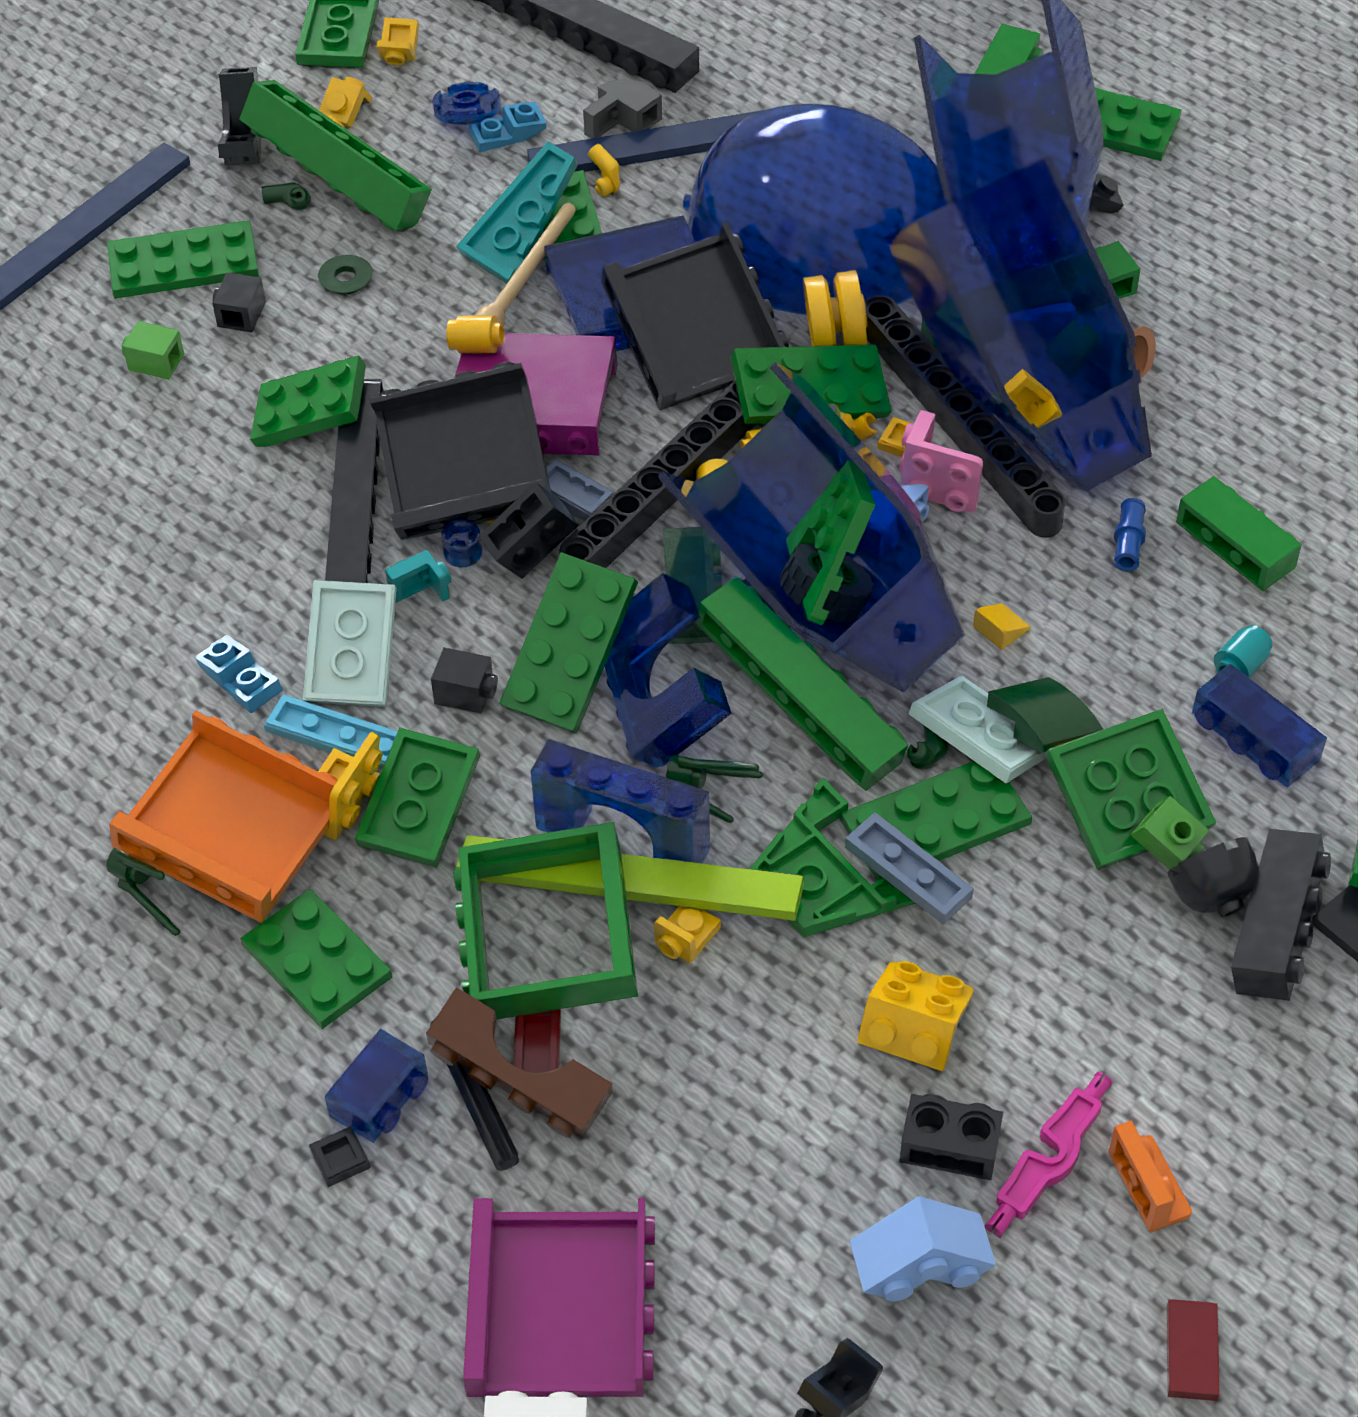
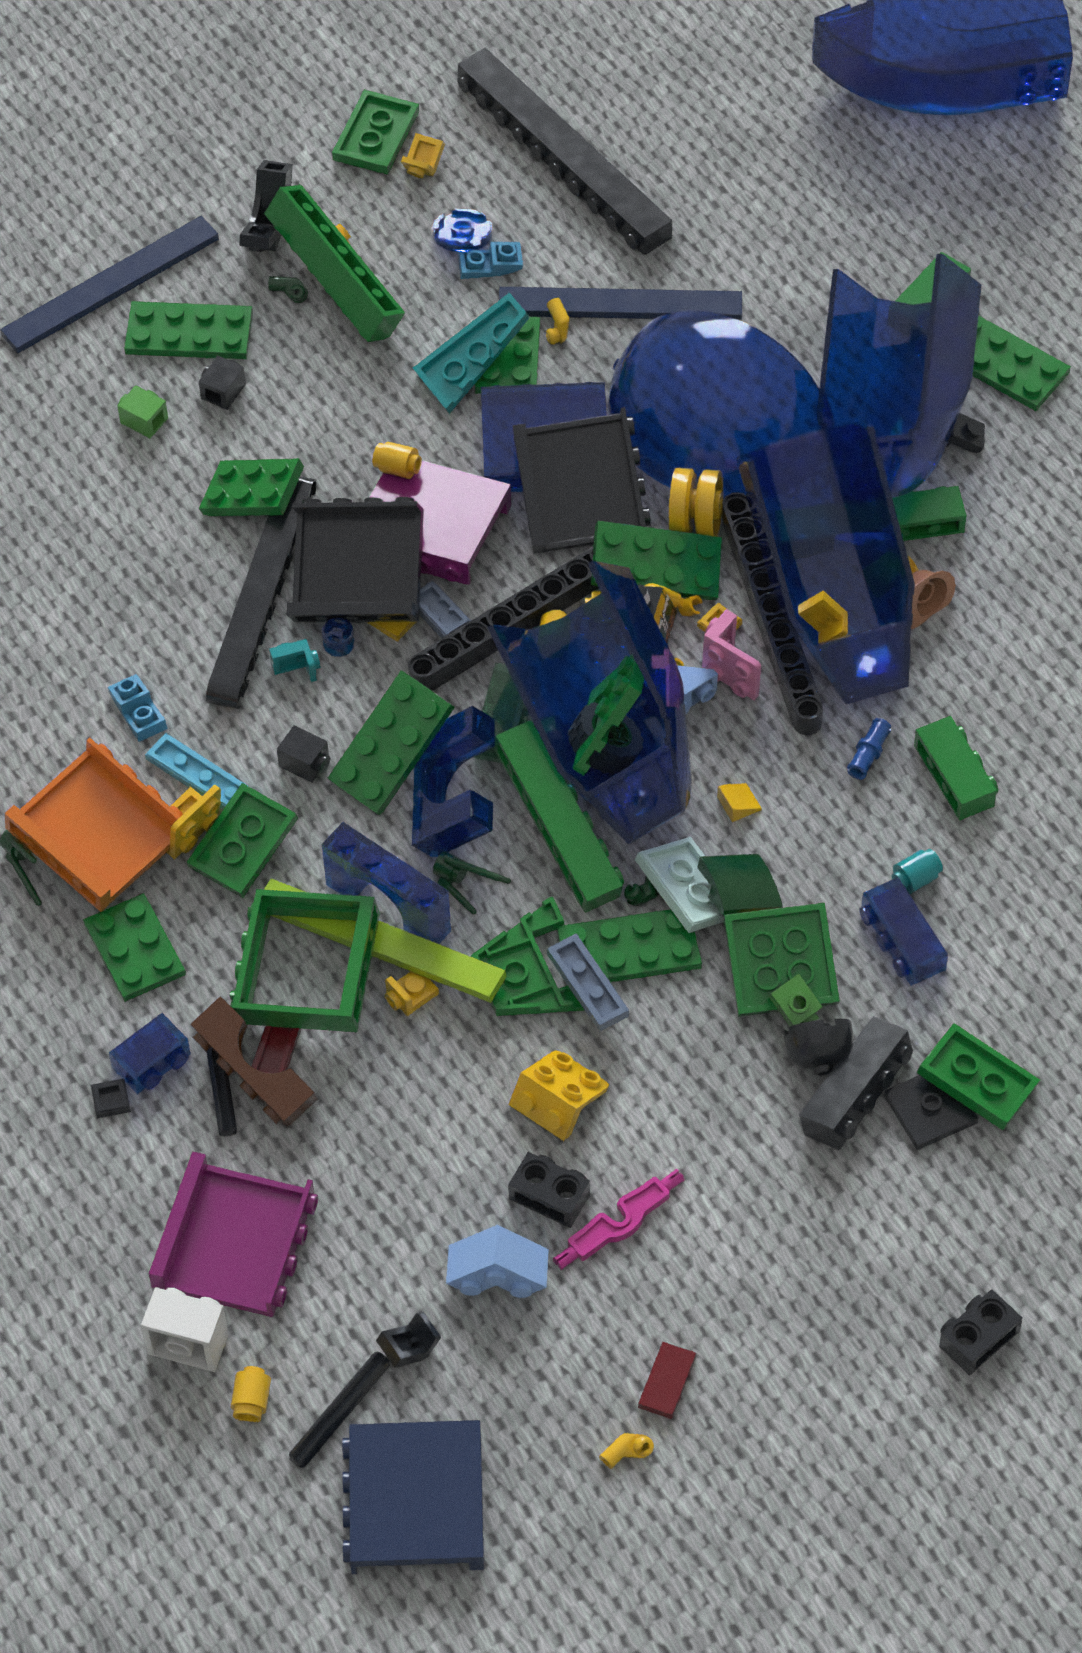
camera: 15 degrees right, 5 degrees up
light aqua tile [303,580,397,707] -> none
dark green piece [318,255,372,294] -> none
yellow bracket [319,76,373,127] -> none
tan piece [476,203,576,325] -> none
black brick [479,482,579,579] -> none
dark grey brick [583,79,662,138] -> none
orange bracket [1108,1120,1192,1233] -> none

